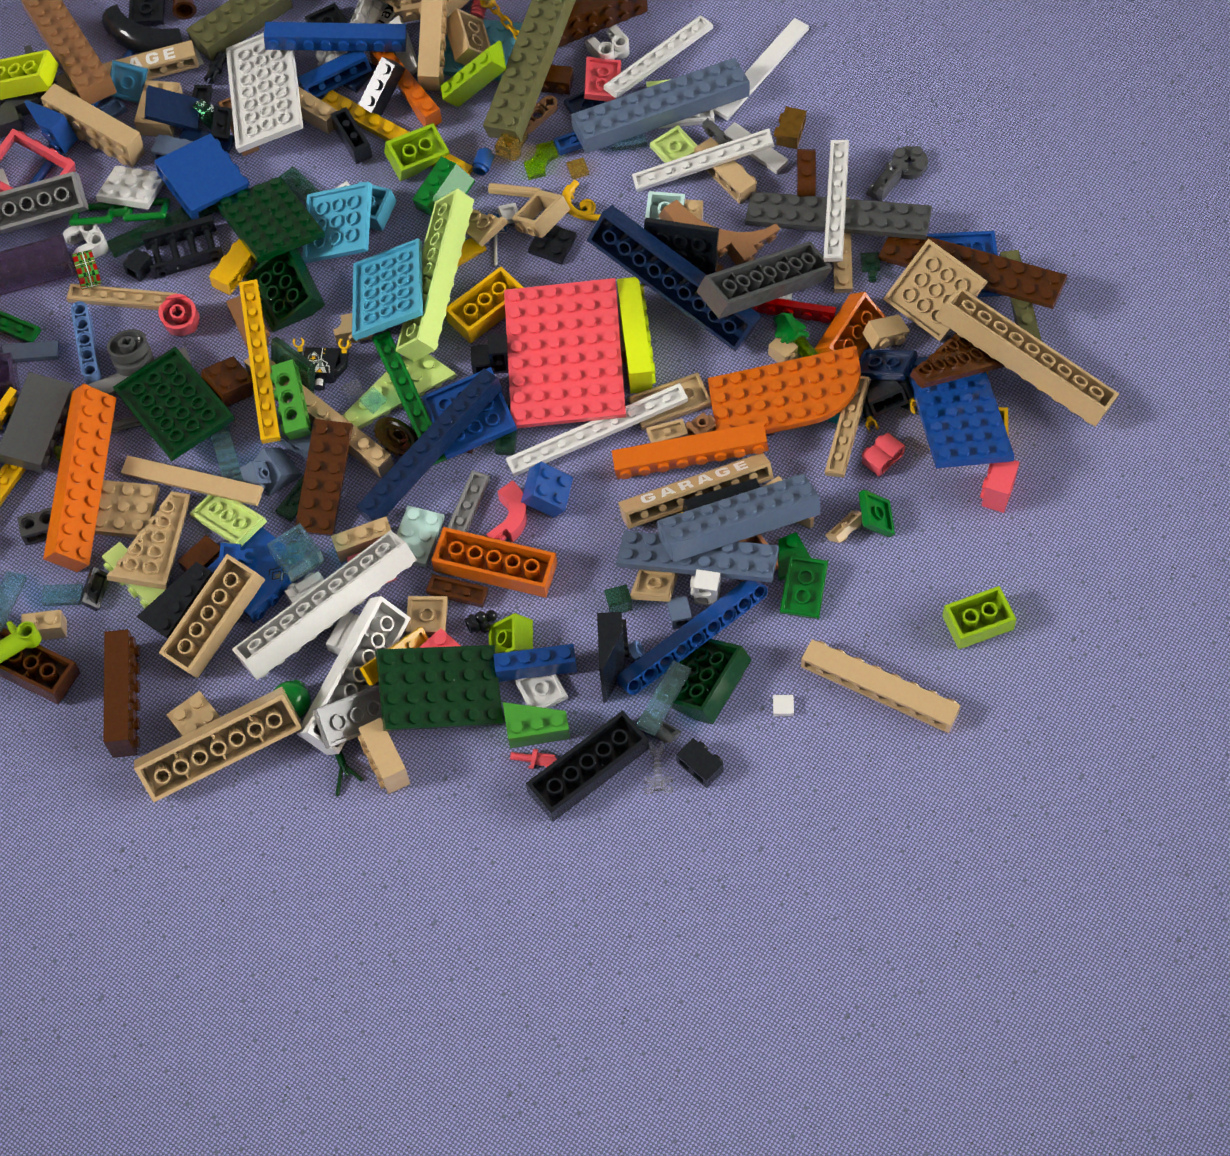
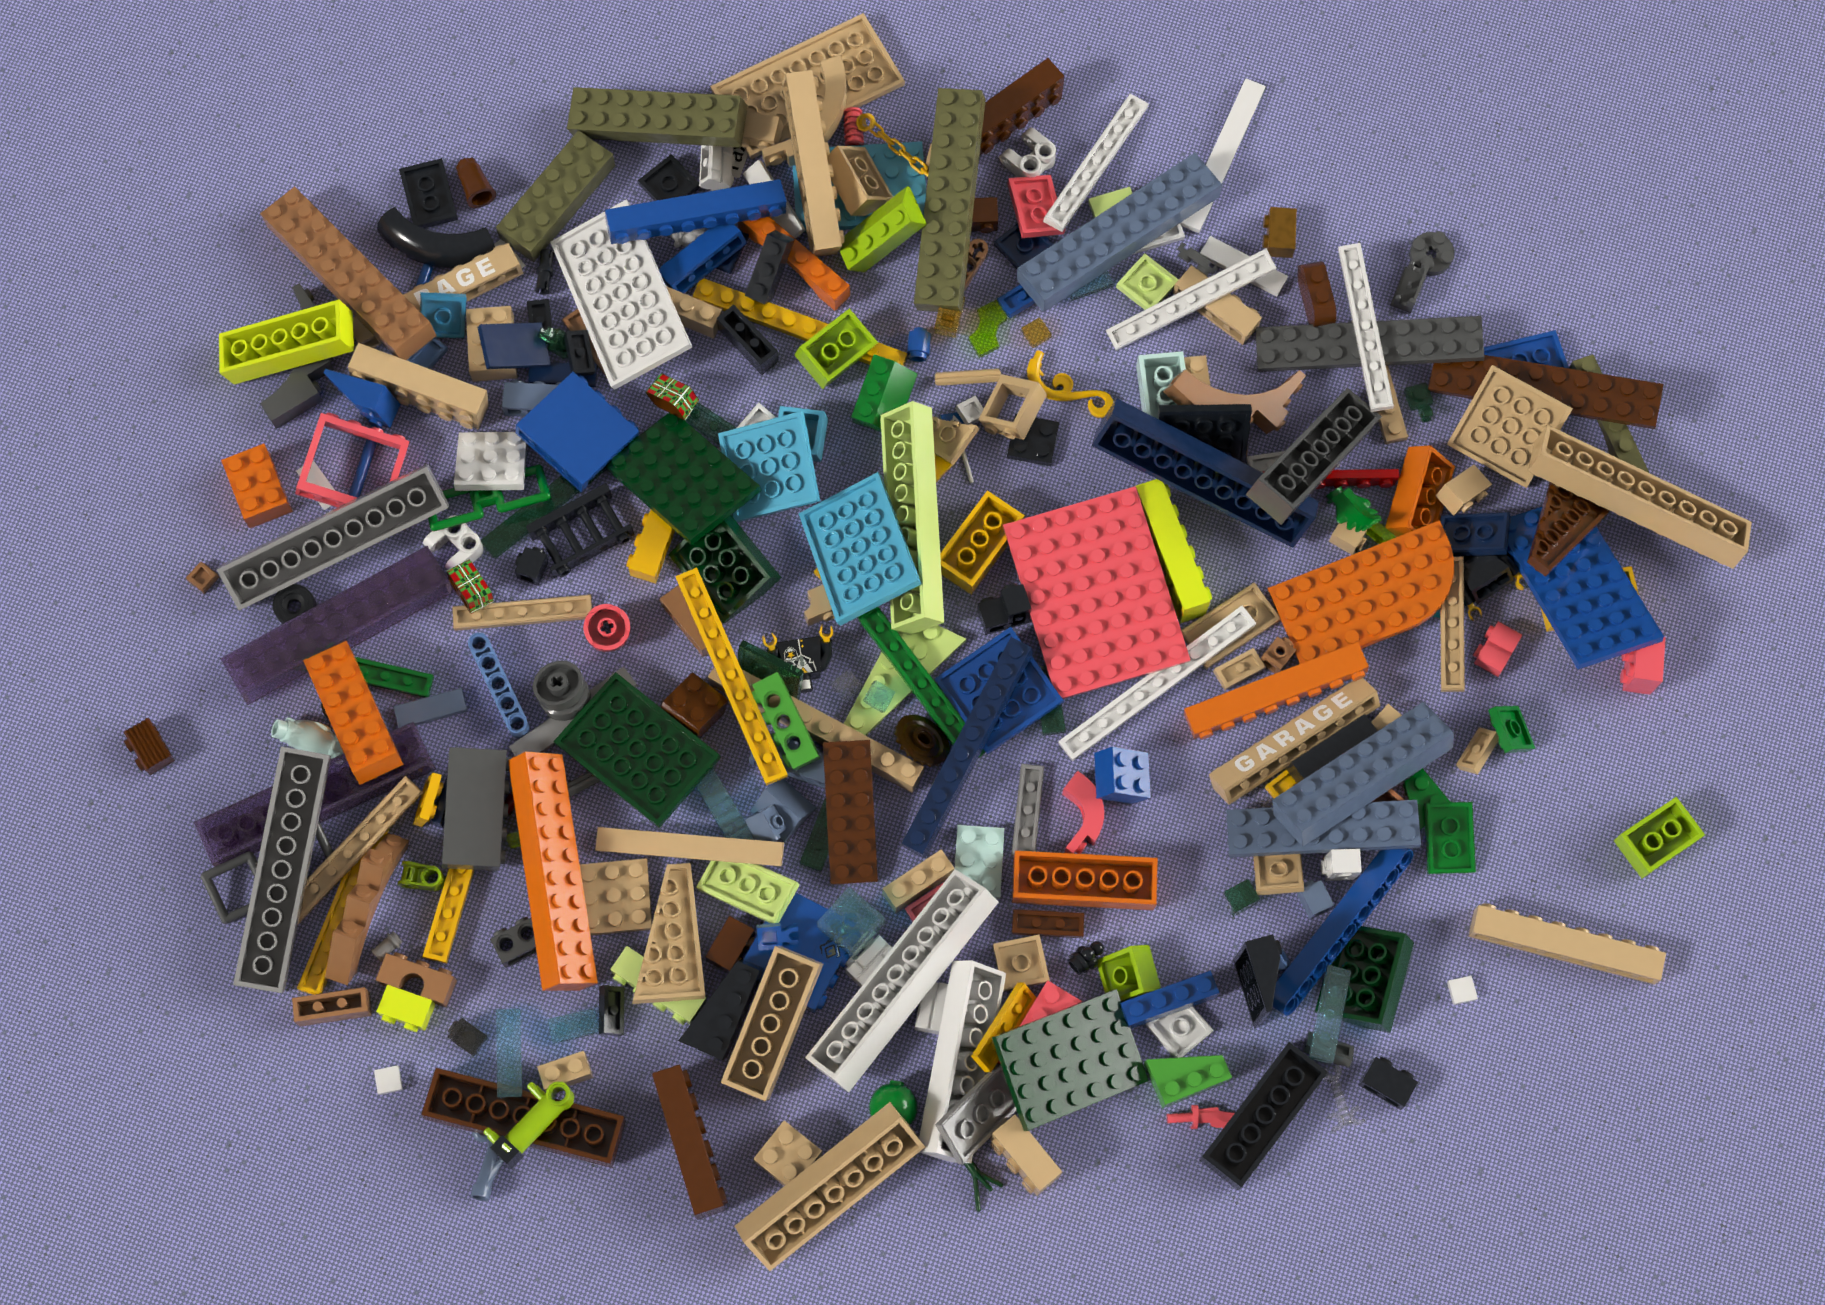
camera: 20 degrees left, 10 degrees up
none -> piece [646,373,699,420]

